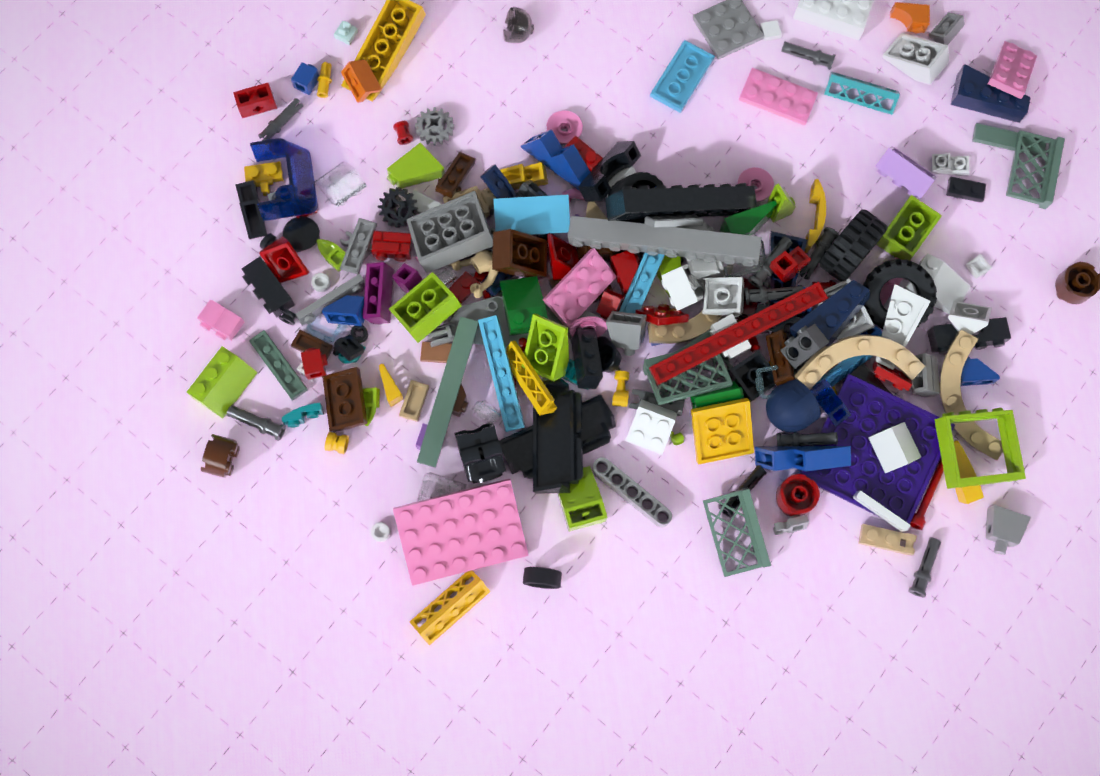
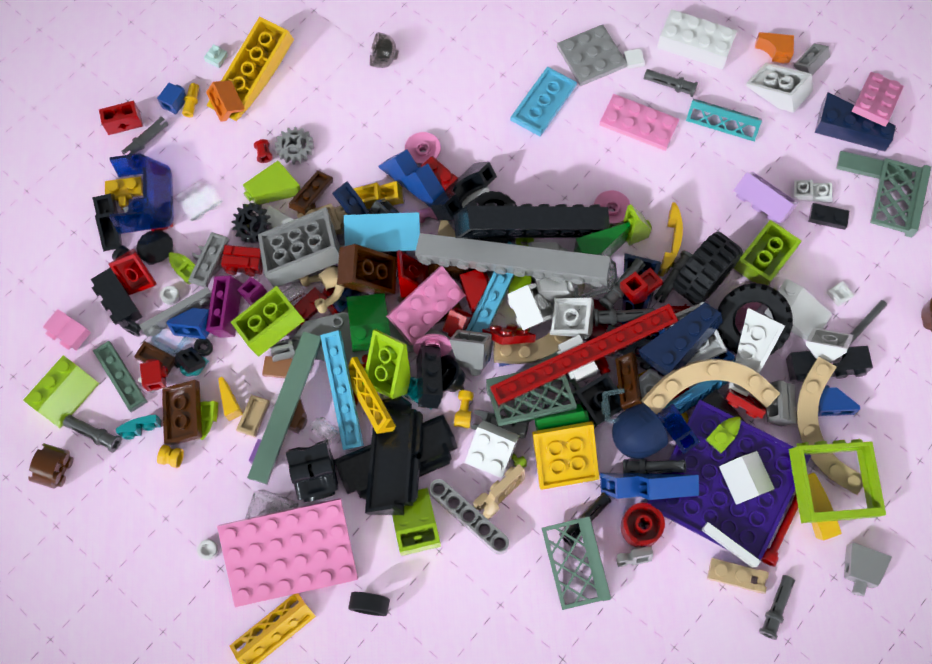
camera: 10 degrees right, 5 degrees down
light grey tile [644,215,704,228] -> none
dark grey brick [780,324,829,369] -> none
none -> tan plate [473,464,525,520]
none -> lime plate [706,417,741,453]
none -> dark grey bar [850,300,887,345]

